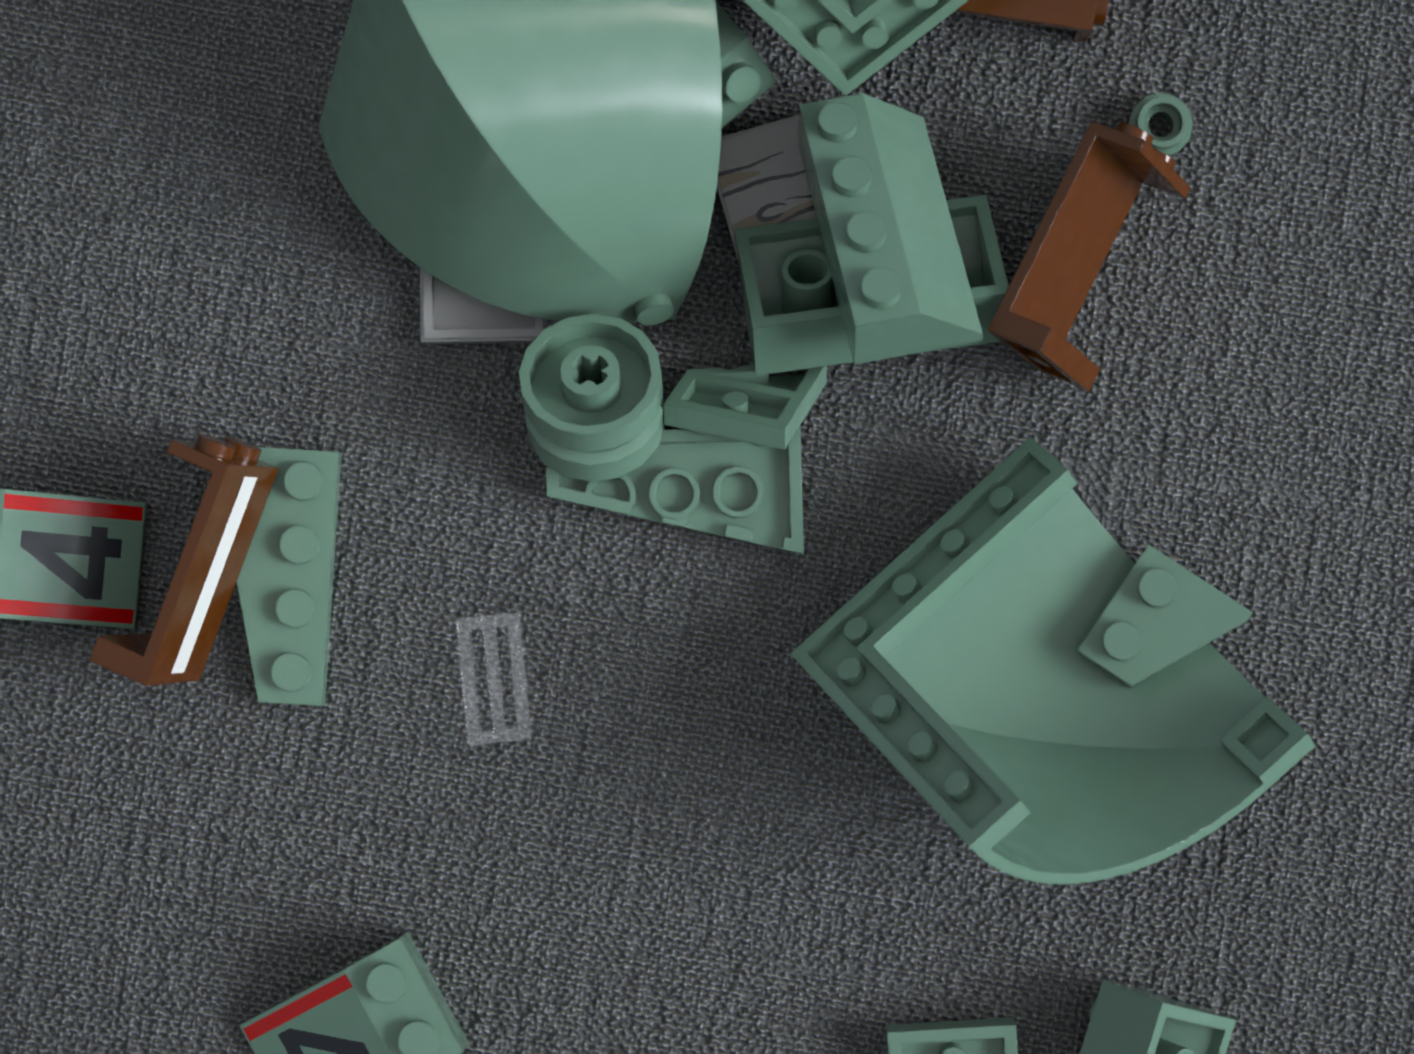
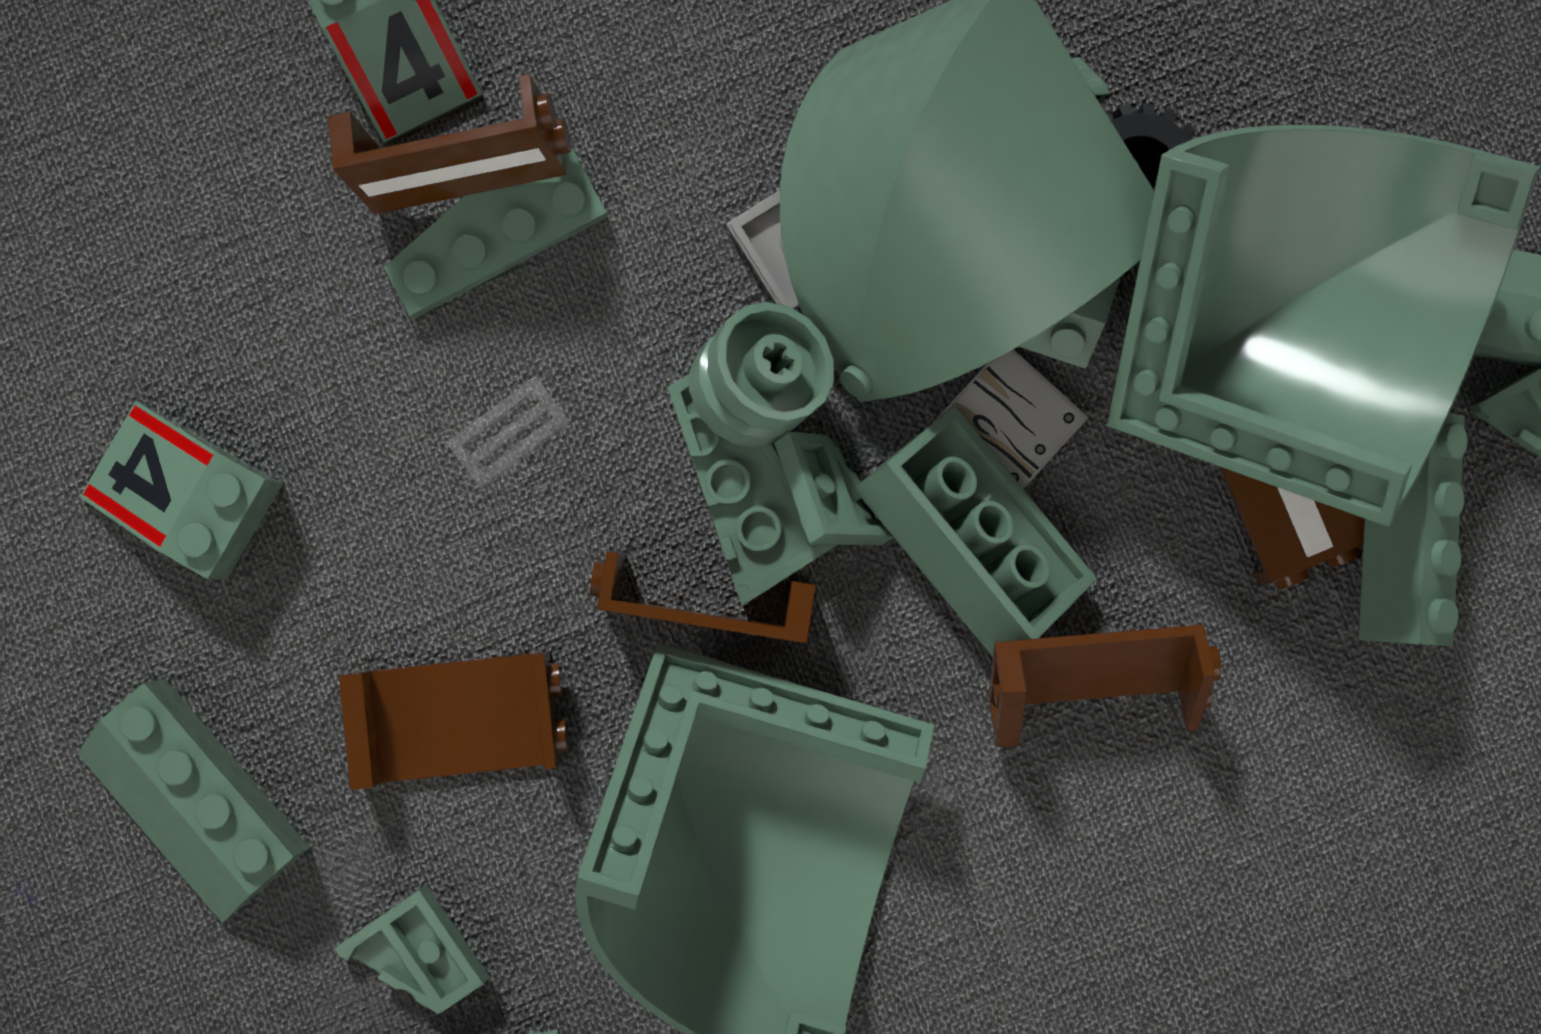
camera: 45 degrees right, 0 degrees up
sand green slope [799,93,983,365] -> none
sand green wing [1077,544,1253,688] -> none
sand green plate [1128,93,1193,156] -> none
none -> reddish brown panel [339,652,570,790]
none -> reddish brown panel [590,551,816,643]

